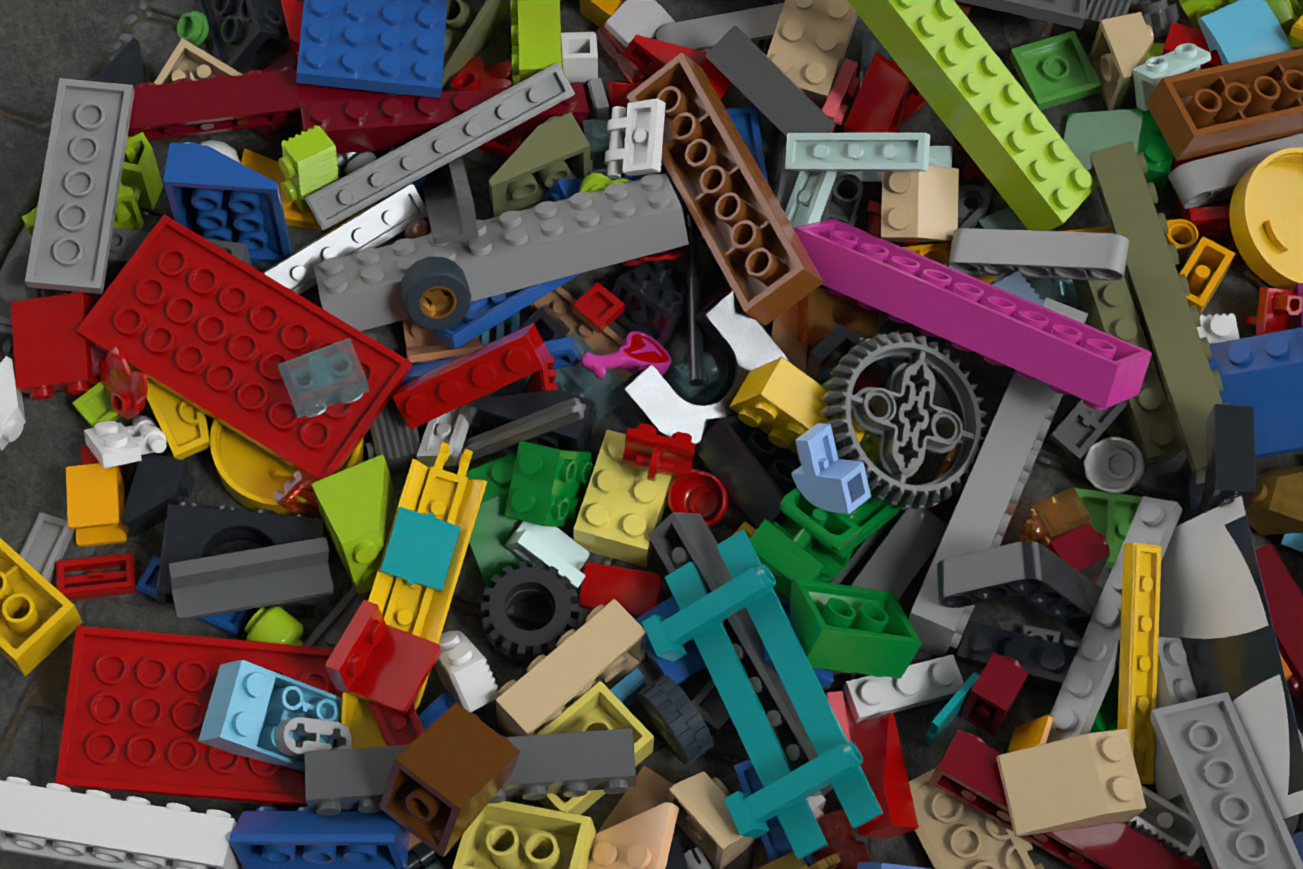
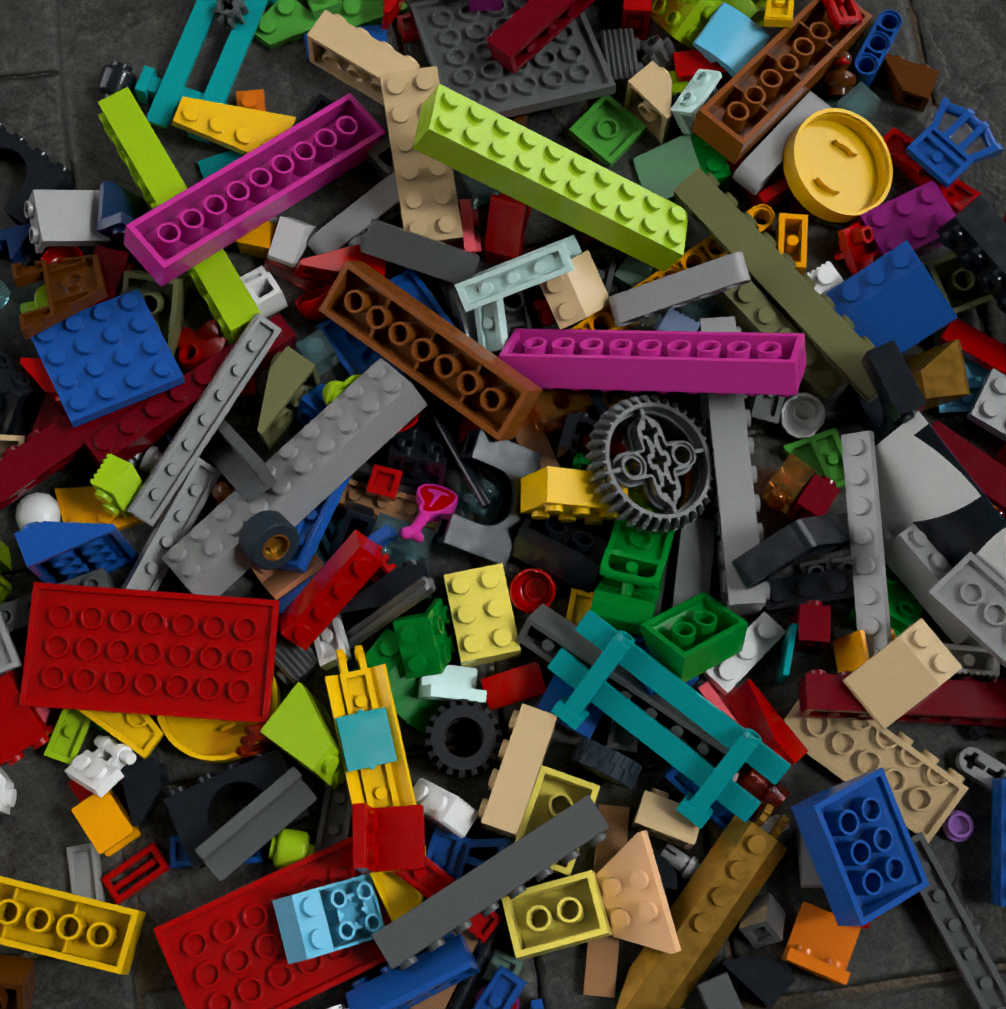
camera: 25 degrees left, 10 degrees up
red plate [98,346,148,419] -> none
light grey beam [274,717,352,757] -> none
clear light blue brick [278,338,369,418] -> none
reddish brown slope [379,702,520,857] -> none
light grey tile [588,78,609,128] -> none
white plate [604,98,666,179] -> none
dark azure tile [610,668,646,708] -> none
red hips [622,423,696,482] -> none
light blue brick [791,423,871,514] -> none
yellow tile [1117,543,1161,784] -> none

